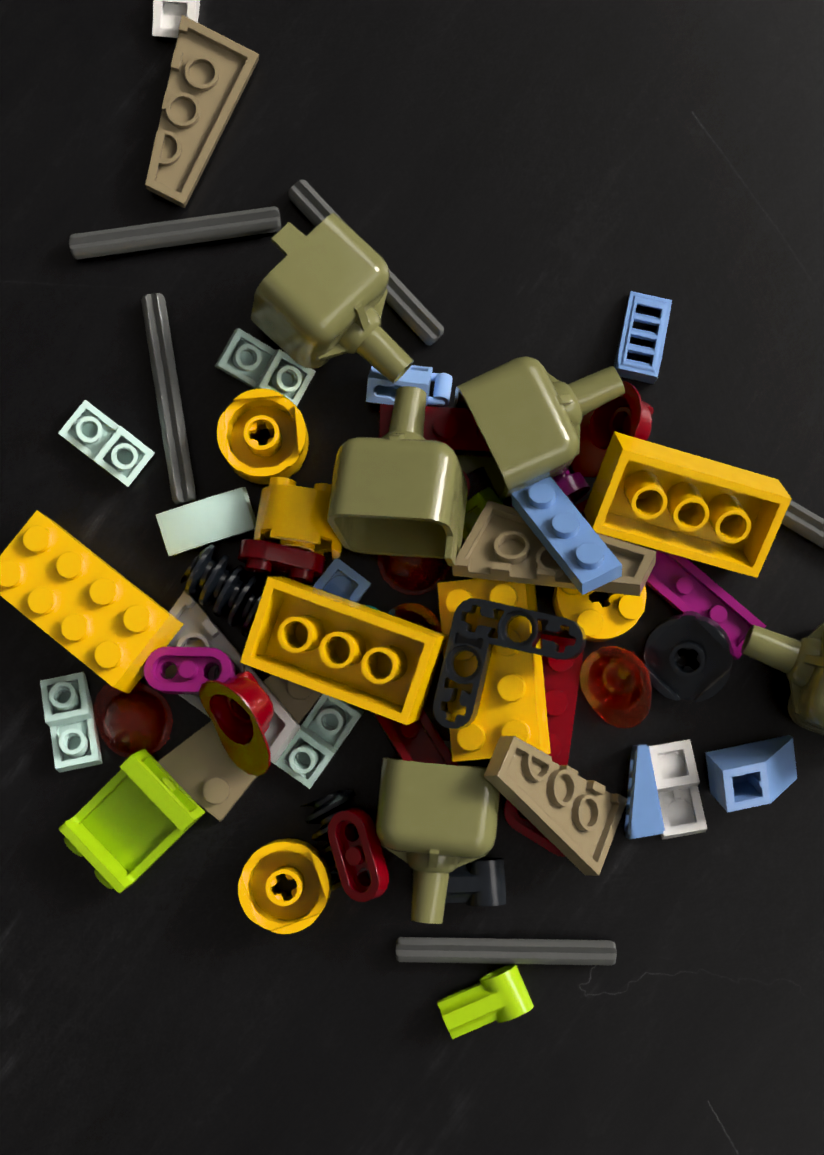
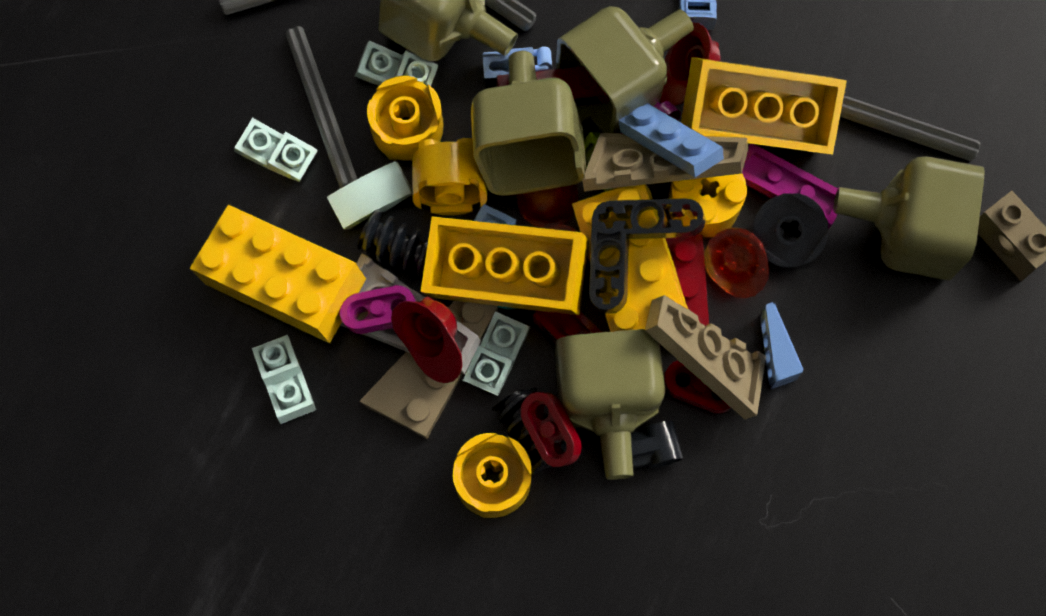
camera: 10 degrees left, 10 degrees down
lime panel [59,749,206,893] -> none
clear red piece [93,682,173,758] -> none
dark red plate [238,539,326,583] -> none
dark grey axle [395,937,617,966] -> none
lime piece [437,964,534,1039] -> none
white slope [649,739,707,840] -> none
medium blue slope [705,735,797,813] -> none

